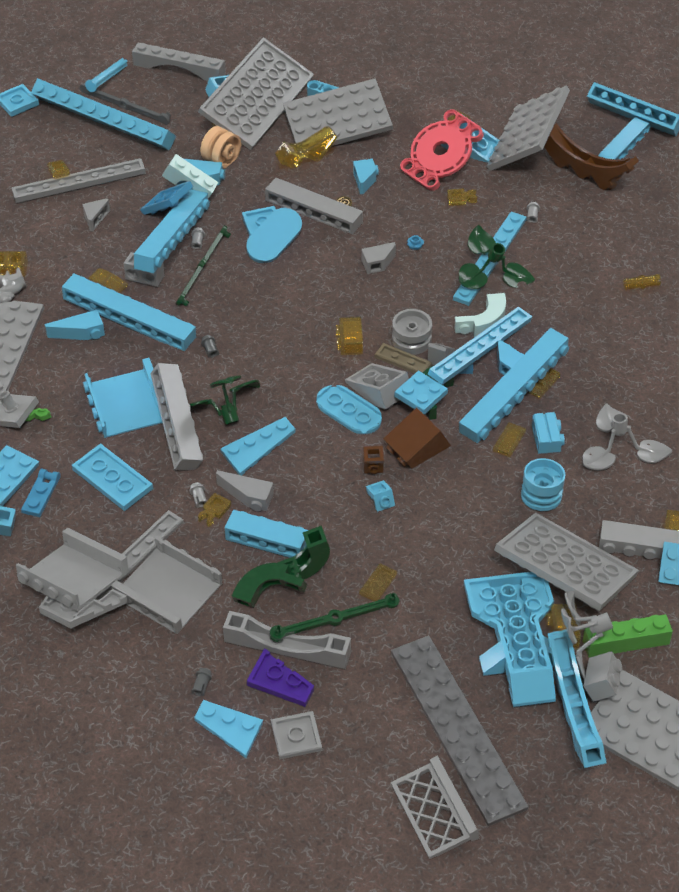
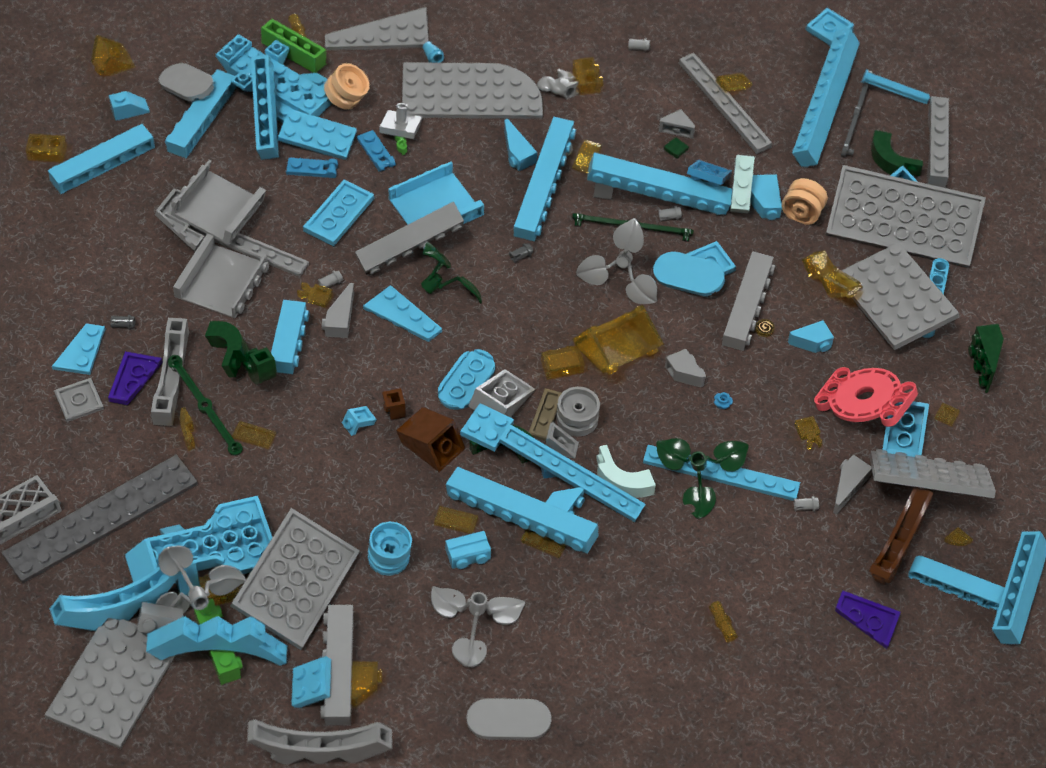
camera: 75 degrees right, 5 degrees up
none -> medium azure arch [146,616,287,666]
none -> clear yellow slope [180,407,195,451]
none -> dark azure plate [357,130,396,172]
none -> clear yellow windscreen [572,304,664,375]
none -> light grey plant [576,218,657,304]
none -> dark green tile [664,137,689,159]
none -> light grey slope [833,455,872,514]
none -> dark purple wing [835,590,901,649]
none -> dark green arch [871,130,923,176]
none -> clear yellow tile [944,527,973,546]
none -> dark green slope [968,324,1004,393]

